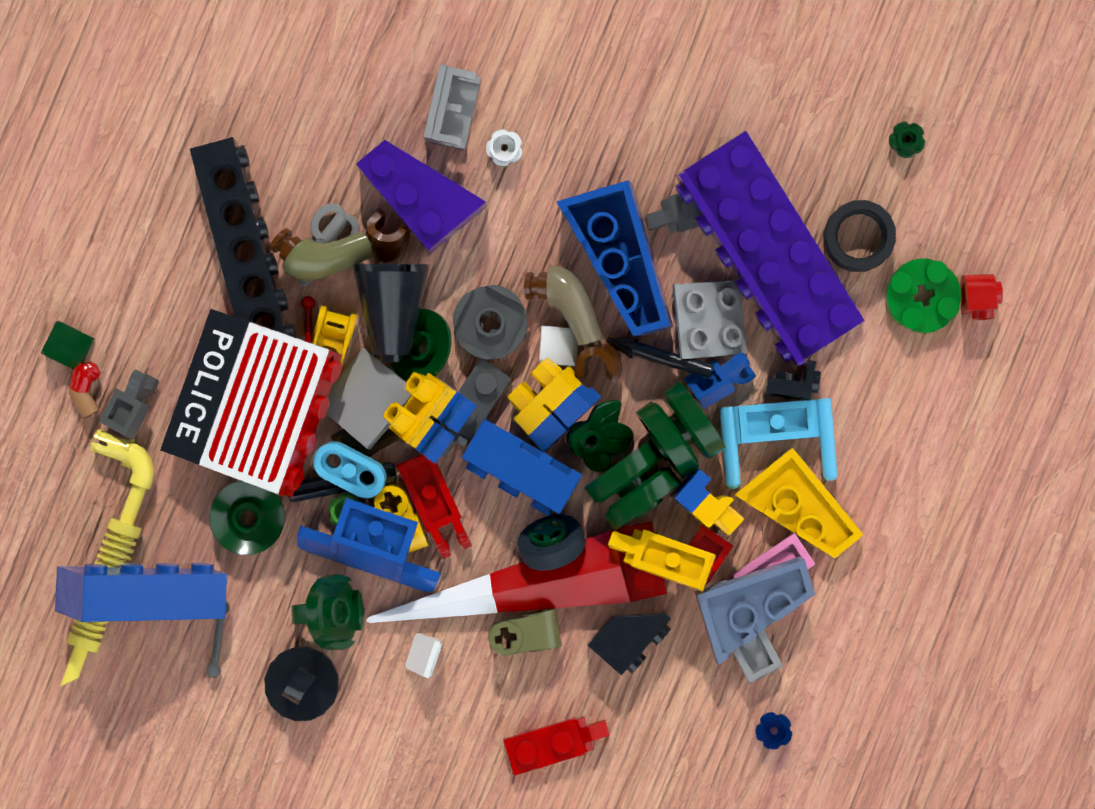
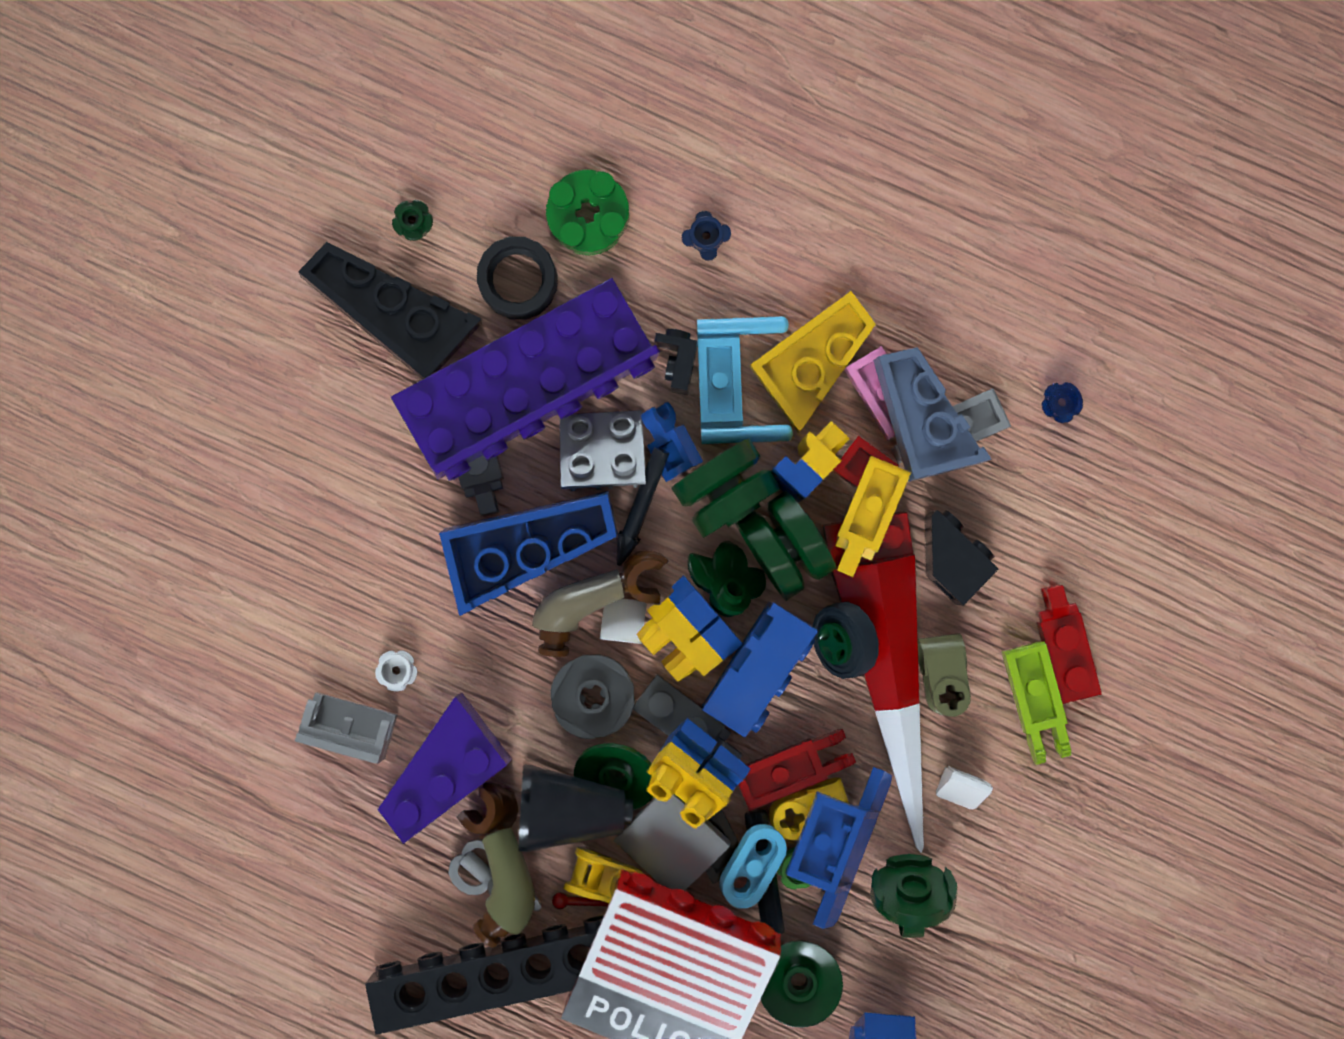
camera: 95 degrees left, 0 degrees up
dark grey hinge [206,601,230,678] -> none
black tile [264,646,340,721] -> none
red plate [960,274,1003,320] -> none
none -> black wing [298,242,482,380]
none -> dark blue plate [682,211,731,261]
none -> lime hinge [1001,641,1072,765]

